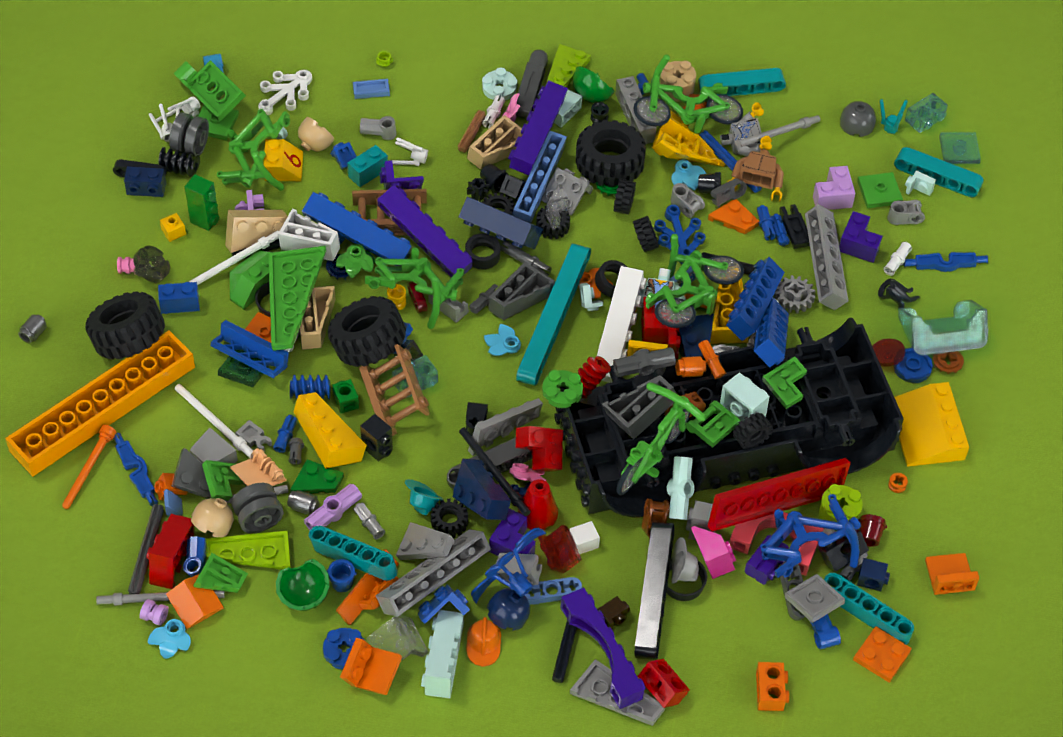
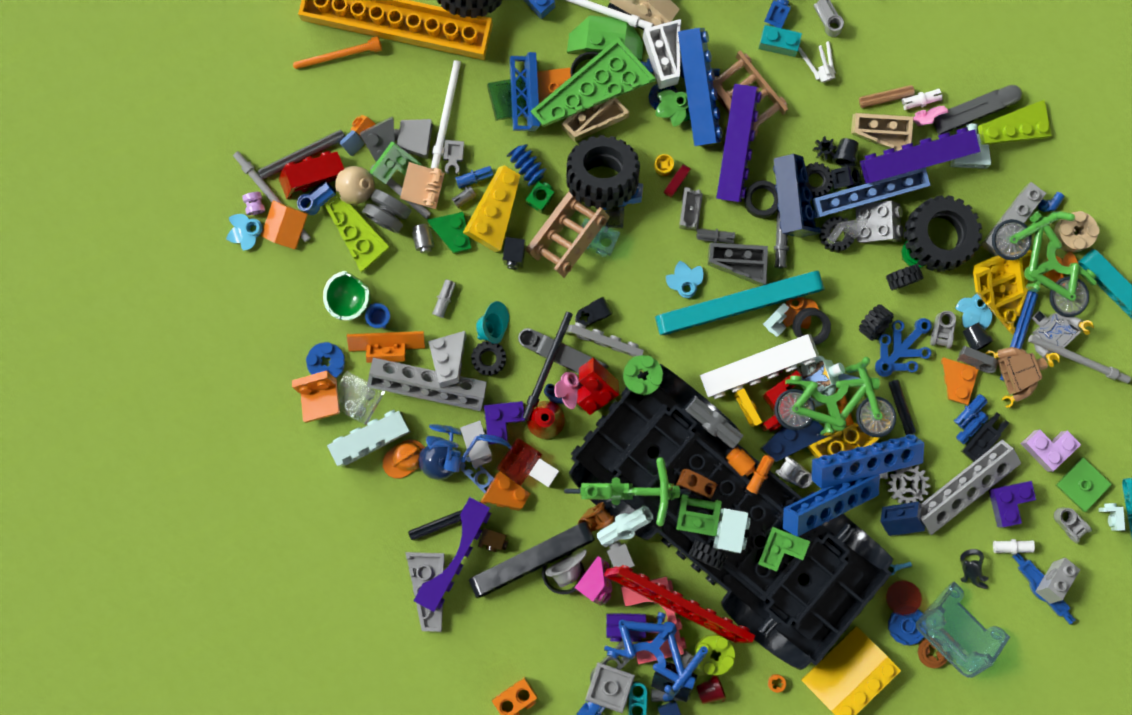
camera: 60 degrees right, 30 degrees up
blue piece [114,433,158,506] -> none
bright green wing [193,553,248,593] -> none
lavender piece [304,484,362,530] -> none
teal beam [309,526,398,581] -> none
bright green piece [365,247,464,329] -> none
dark purple bracket [379,160,424,190] -> none
blue bracket [418,584,470,624] -> none
dark blue wedge [452,459,511,520] -> none
light aqua plate [482,68,517,100] -> none
green cylinder [573,66,615,103] -> none
red piece [577,356,611,398] -> none
black wheel [590,102,609,123] -> none
dark grey wedge [602,375,676,439] -> none
red brick [637,658,690,708] -> none
none -> orange wing [480,472,530,511]
none -> dark blue panel [880,502,925,536]
none -> light grey brick [1035,557,1080,604]

